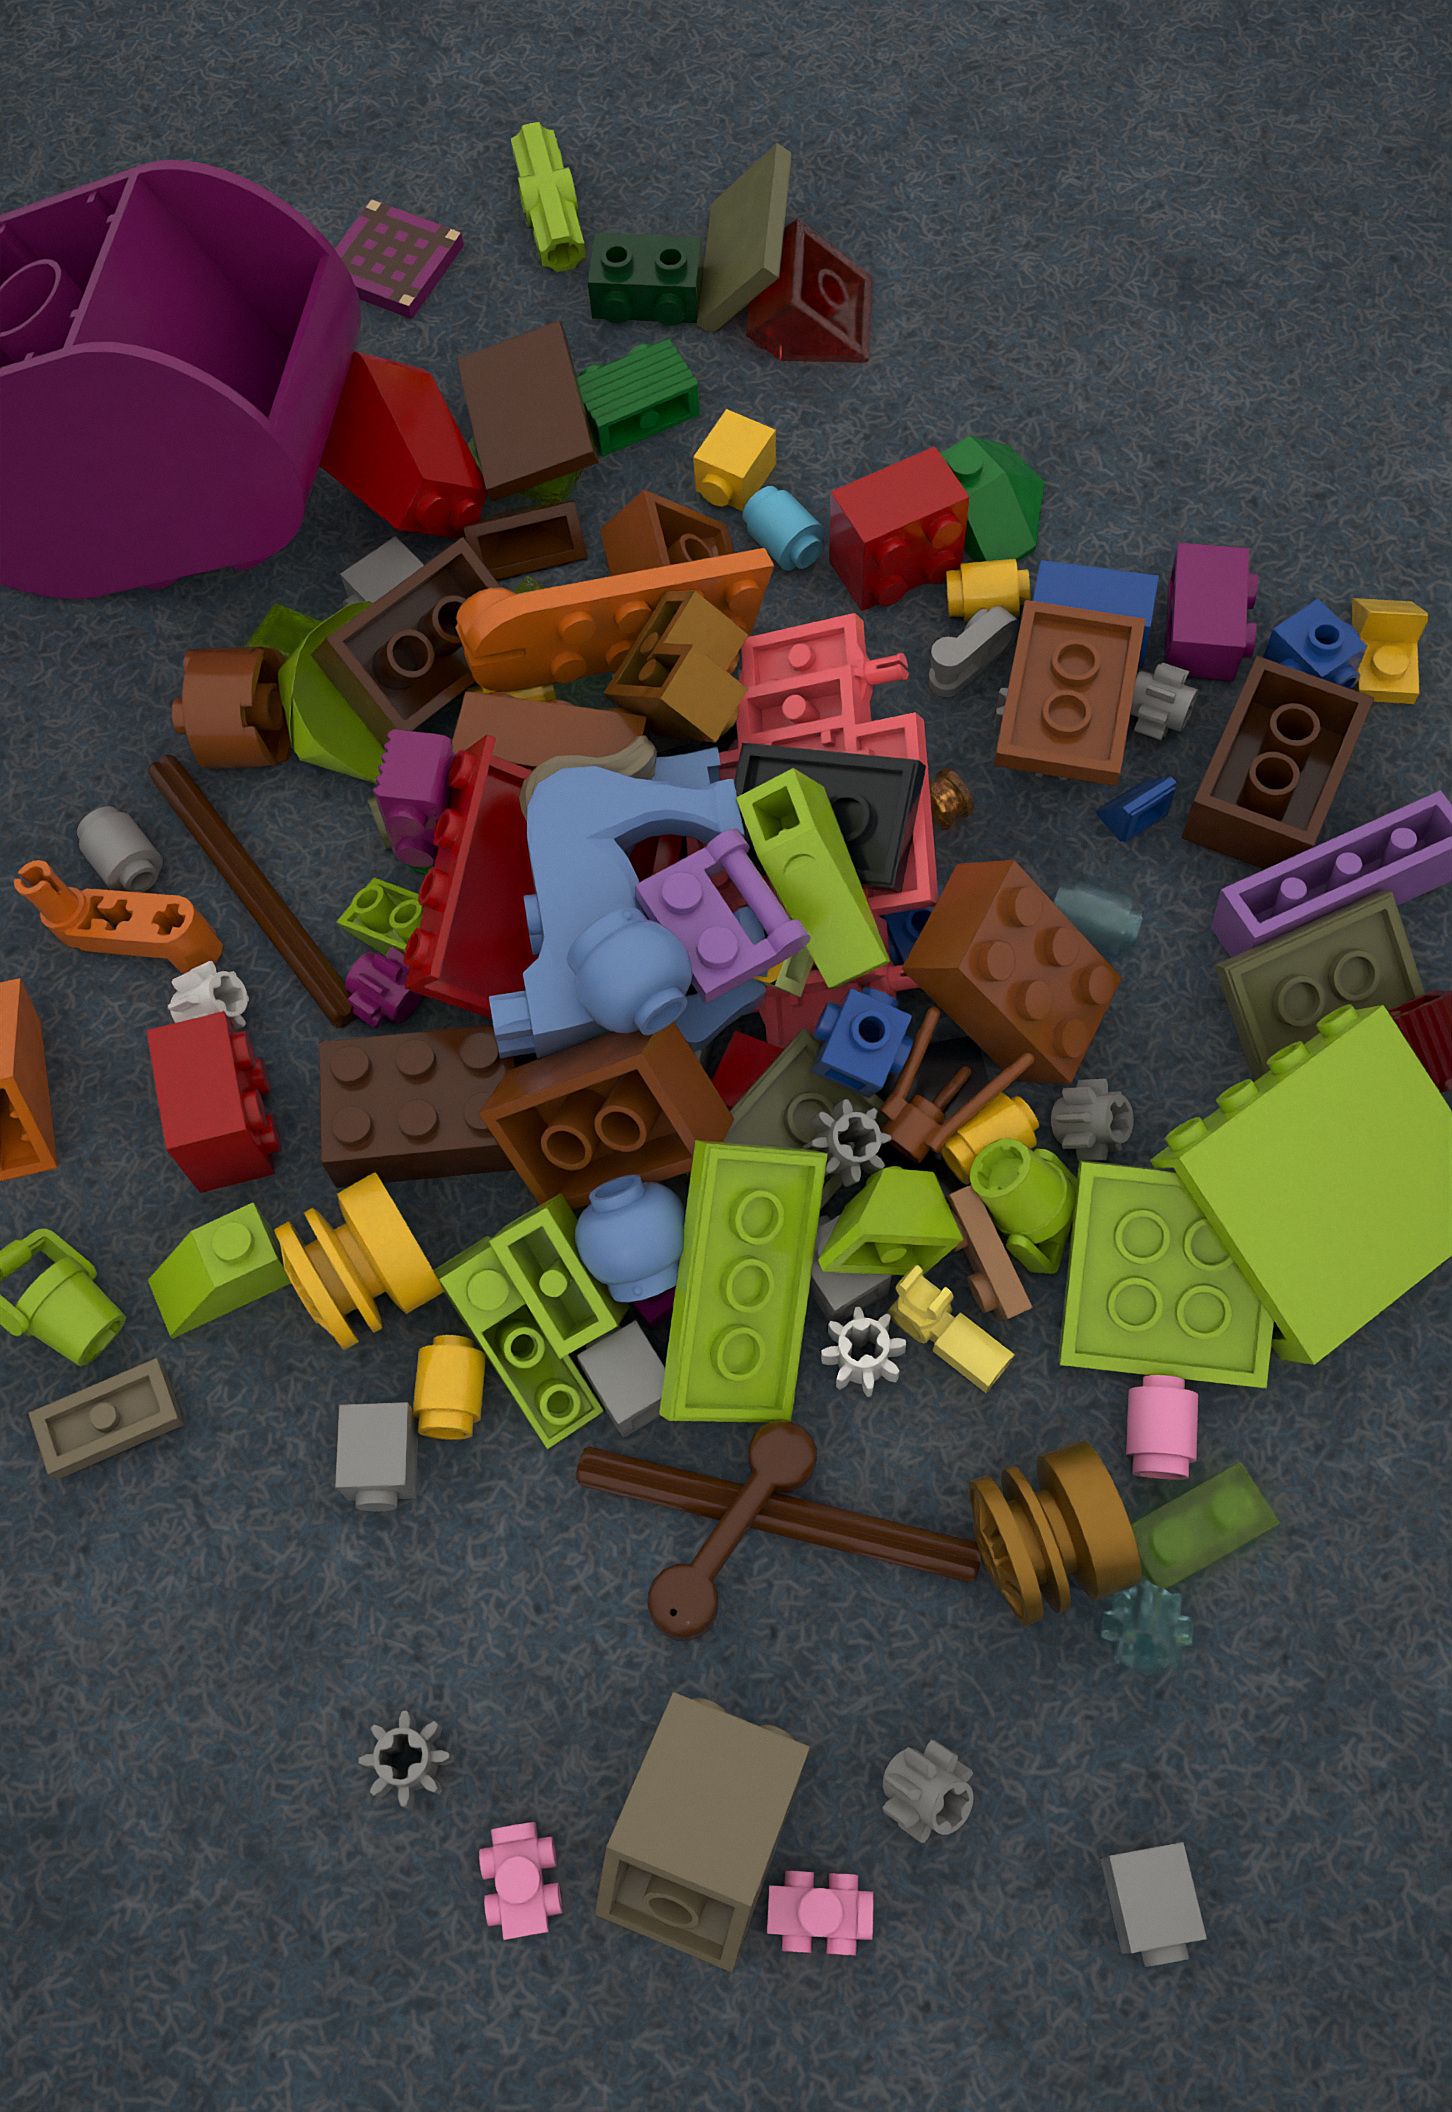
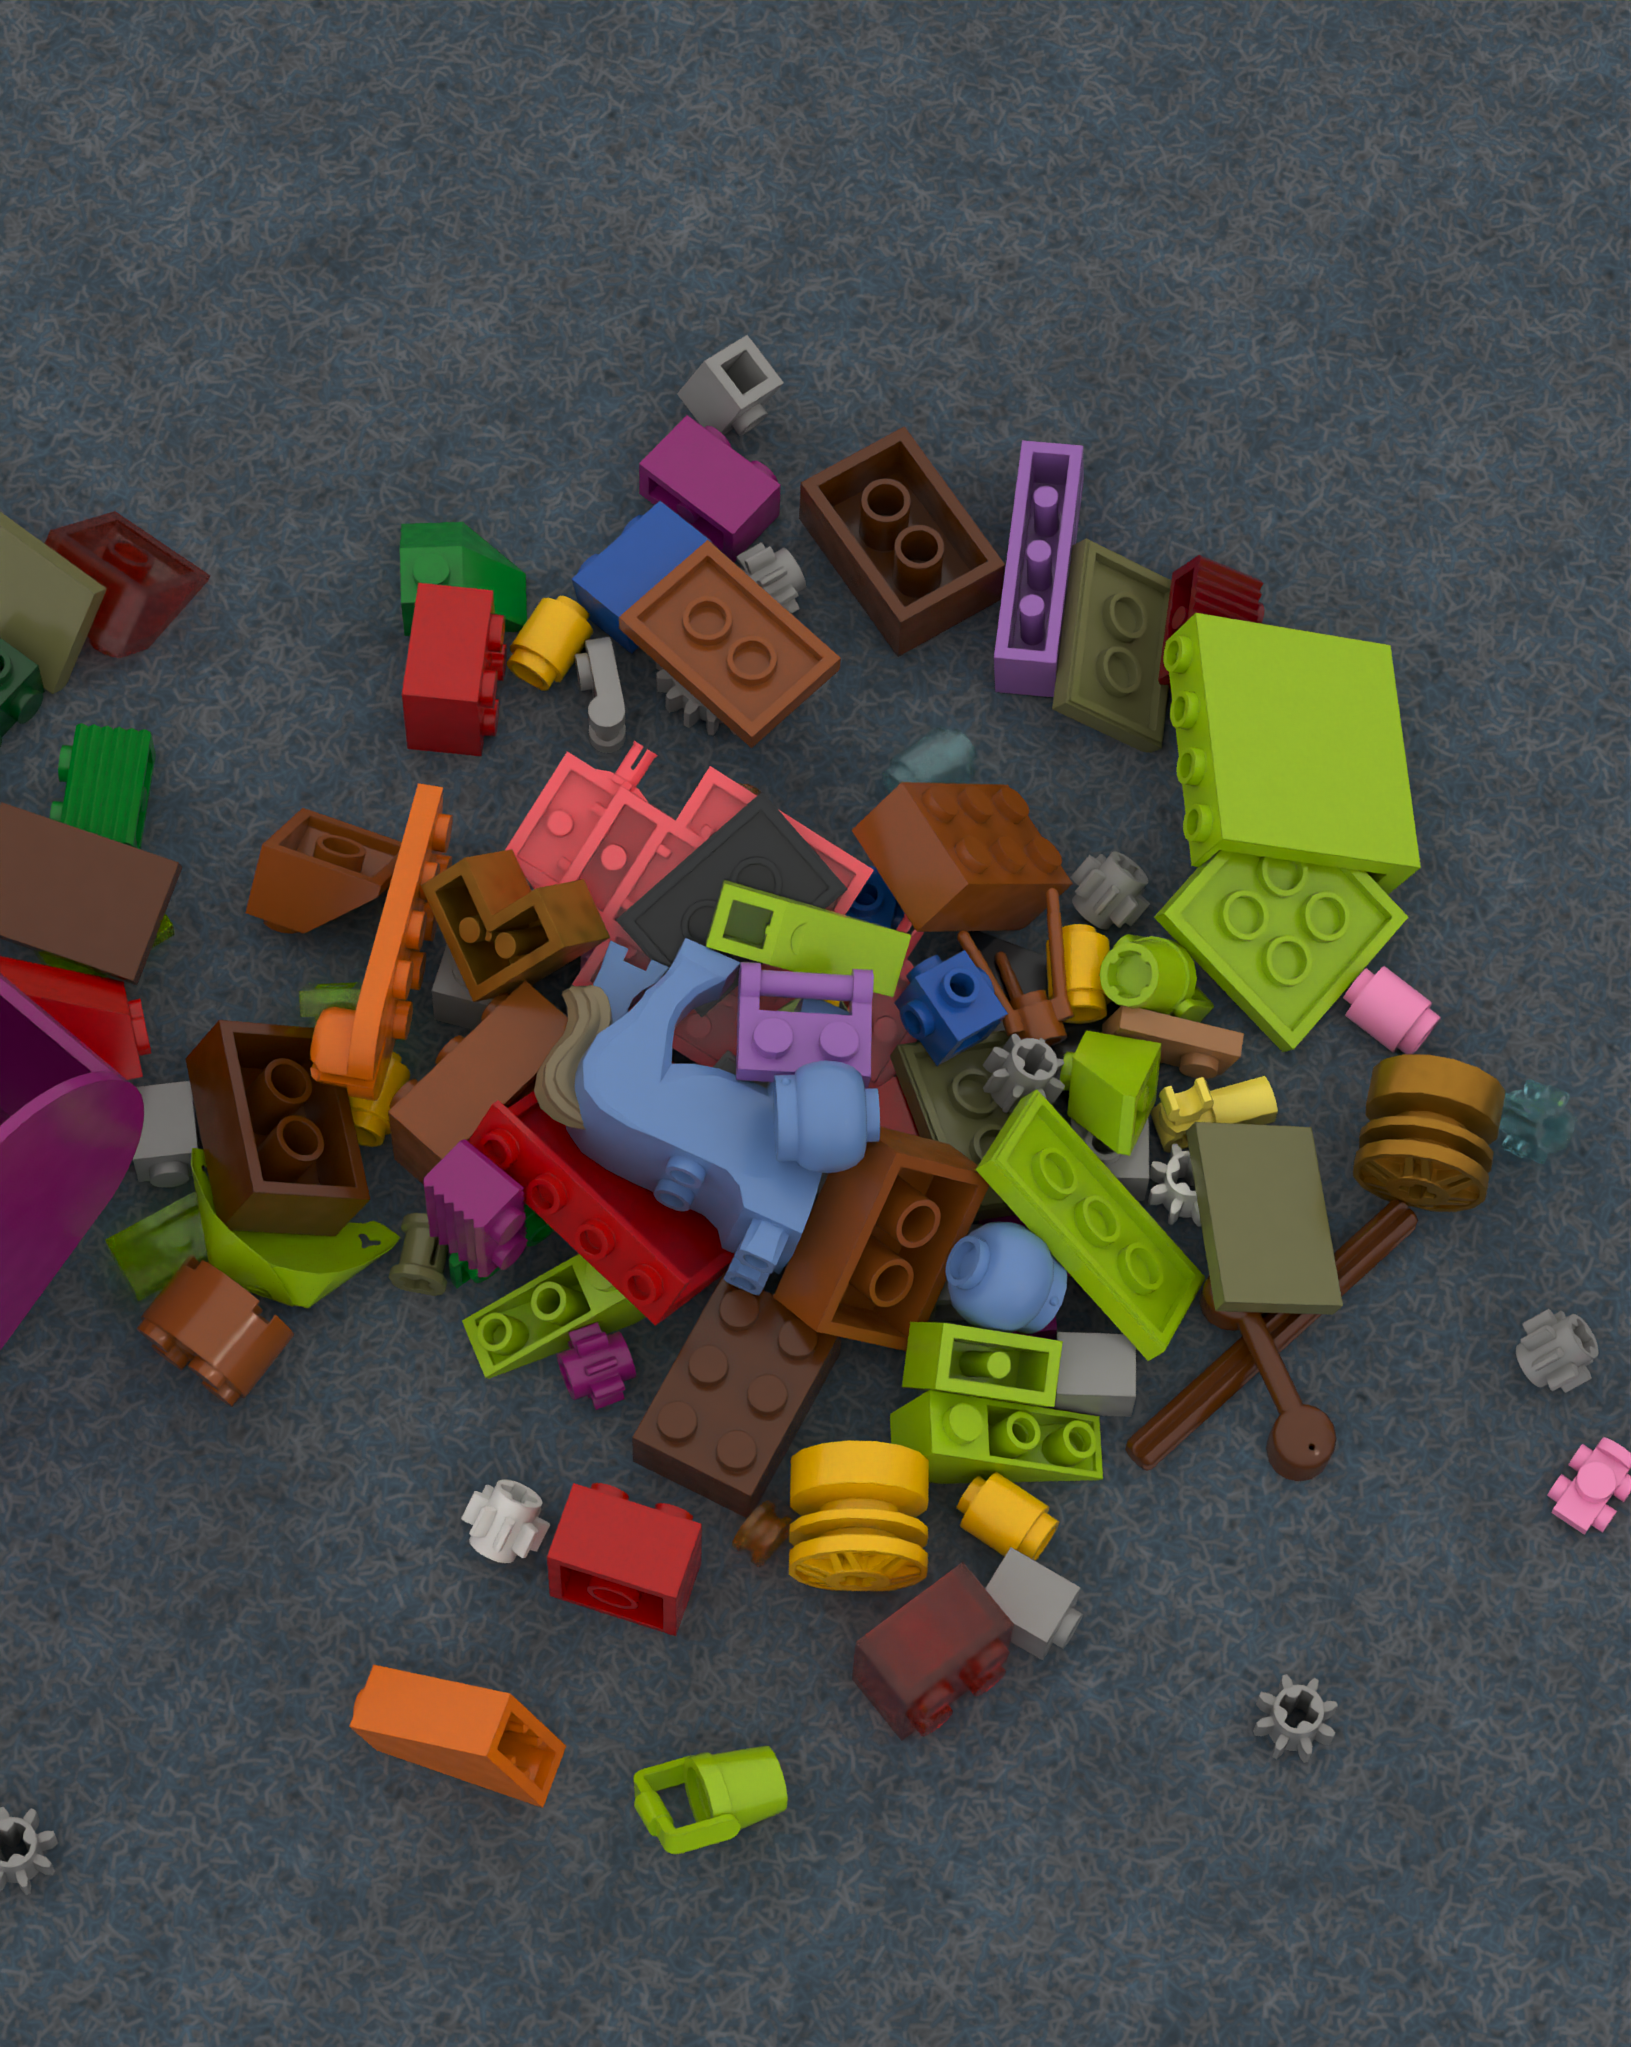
camera: 65 degrees left, 0 degrees up
orange beam [14,860,223,974] -> none
dark tan plate [28,1358,185,1480] -> none
light grey brick [77,806,163,893] -> none
reddish brown axle [148,755,358,1028] -> none
lime slope [148,1202,291,1339] -> none
reddish brown slope [463,500,588,580] -> none
bright pink piece [479,1822,563,1940] -> none
dark tan slope [595,1692,810,1972] -> none
yellow brick [693,409,776,511] -> none
medium azure brick [742,486,825,571] -> none
blue slope [1096,776,1177,842] -> none
clear neon green plate [1131,1462,1280,1595] -> none
blue brick [1263,599,1368,689] -> none
yellow slope [1352,598,1429,704] -> none
none -> light grey brick [677,335,784,436]
none -> clear orange bush [732,1500,795,1567]
none -> clear red brick [852,1562,1014,1741]
none -> olive tile [1186,1122,1343,1315]

